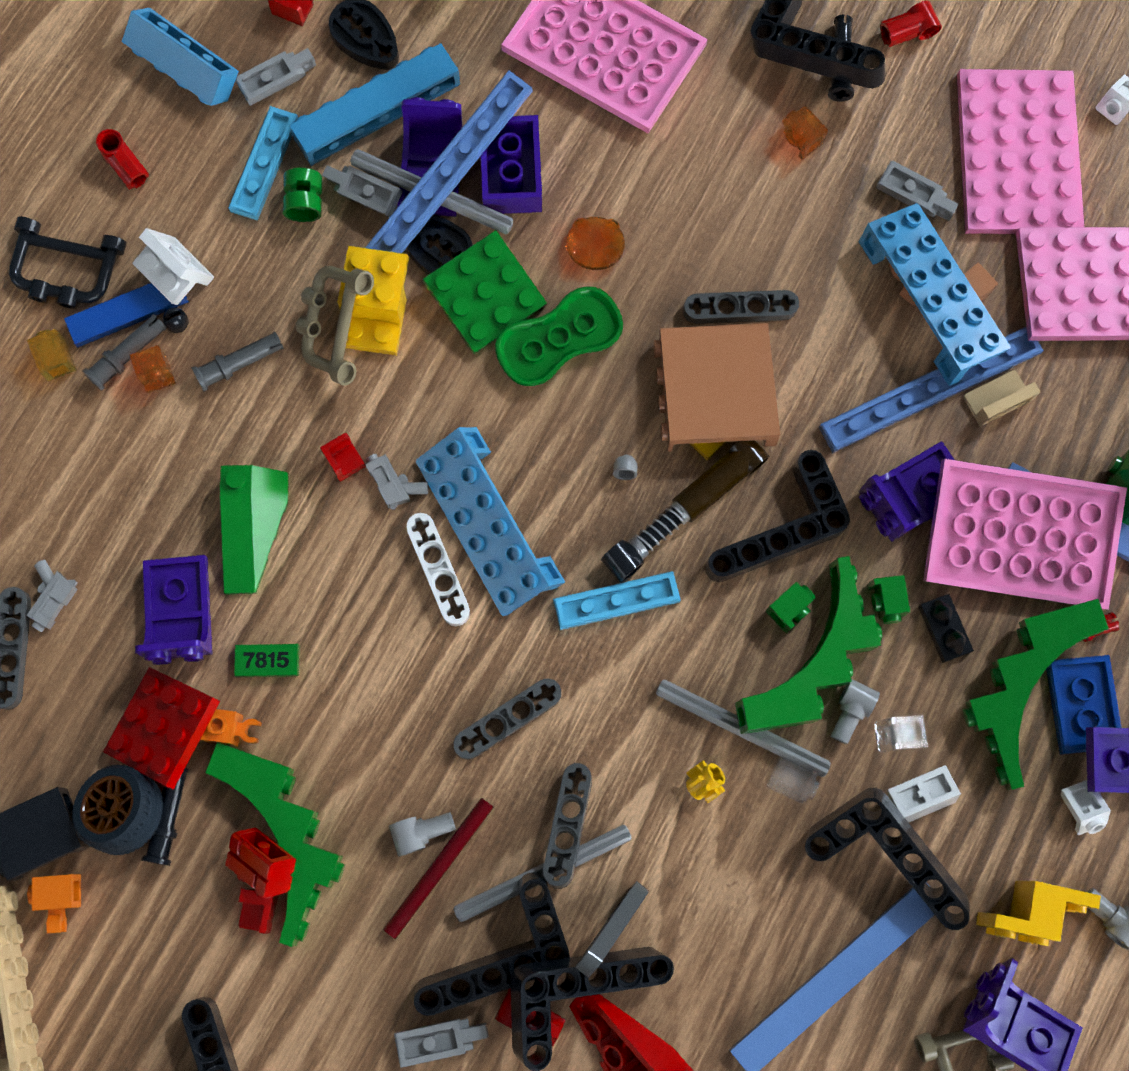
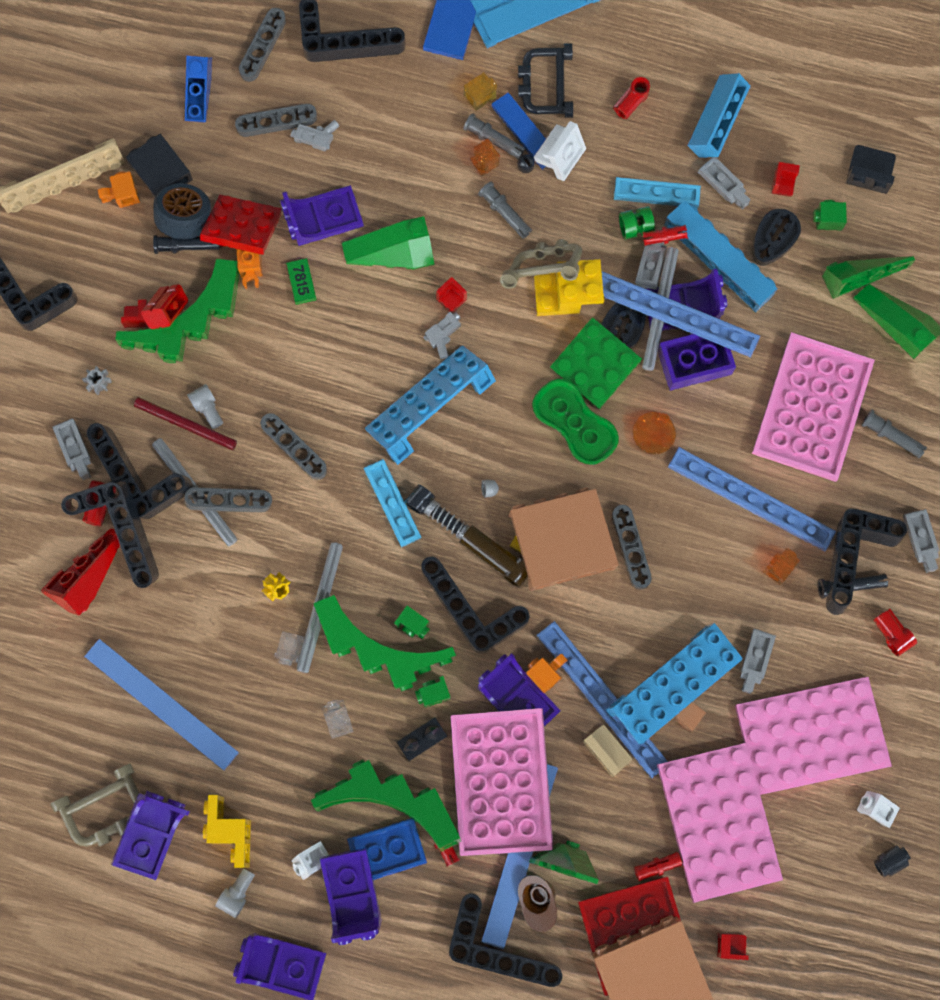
camera: 80 degrees right, 0 degrees up
white beam [406,513,470,626] -> none
dark grey beam [575,881,649,978] -> none
black beam [805,788,970,930] -> none
light grey pin [830,679,880,744] -> none
white hinge [887,765,961,823] -> none
none -> light grey gear [82,366,112,395]
none -> orange brick [526,654,568,693]
none -> red pin [643,224,688,246]
none -> medium blue tile [668,447,836,552]

